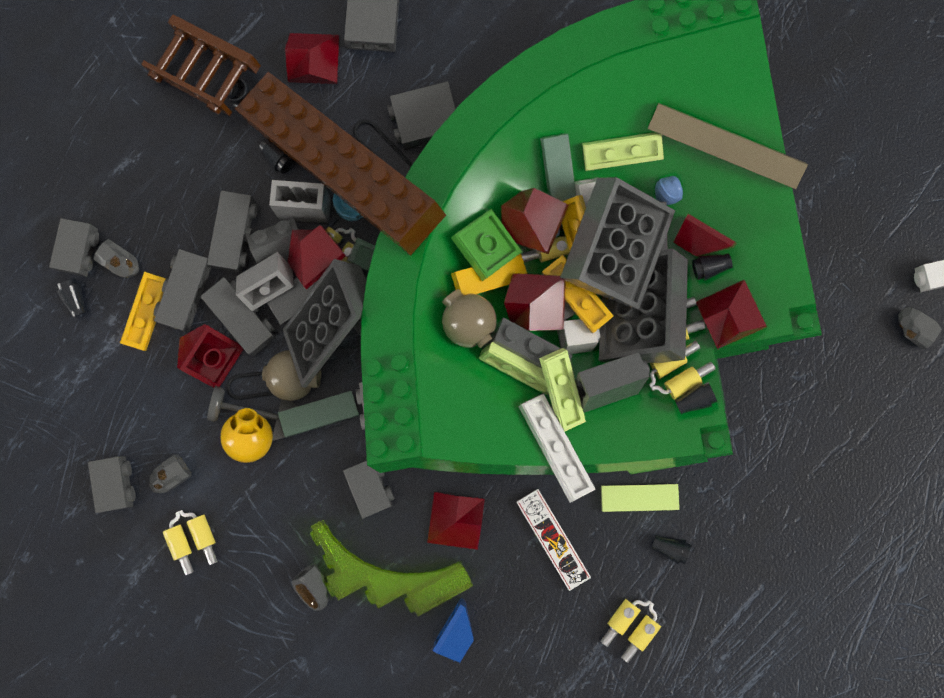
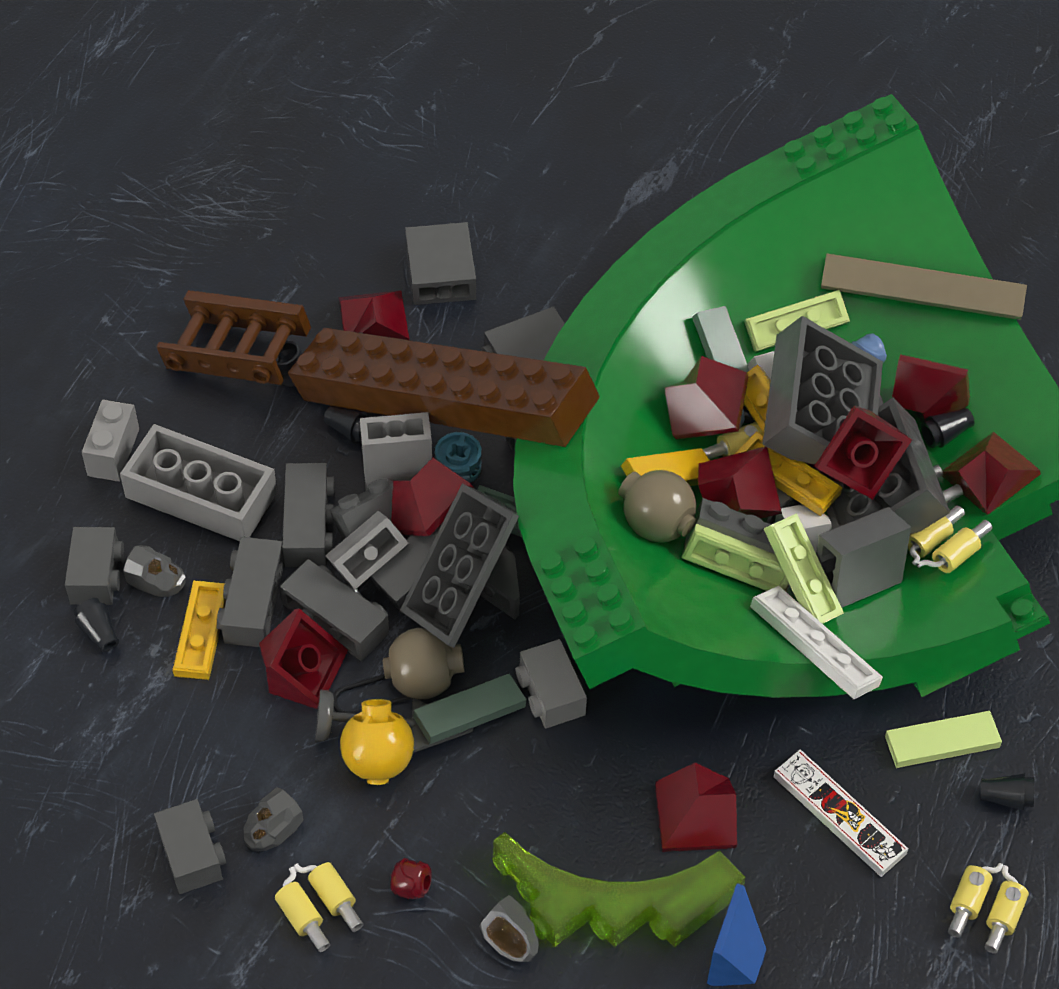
camera: 10 degrees left, 30 degrees down
dark grey brick [343,461,395,519] -> none
bright green tile [451,209,522,281] -> none
black cone [675,382,718,414] -> none
none -> light grey brick [82,400,139,482]
none -> light grey brick [120,424,277,541]
none -> dark red piece [390,858,432,899]
none -> dark red slope [815,406,912,500]

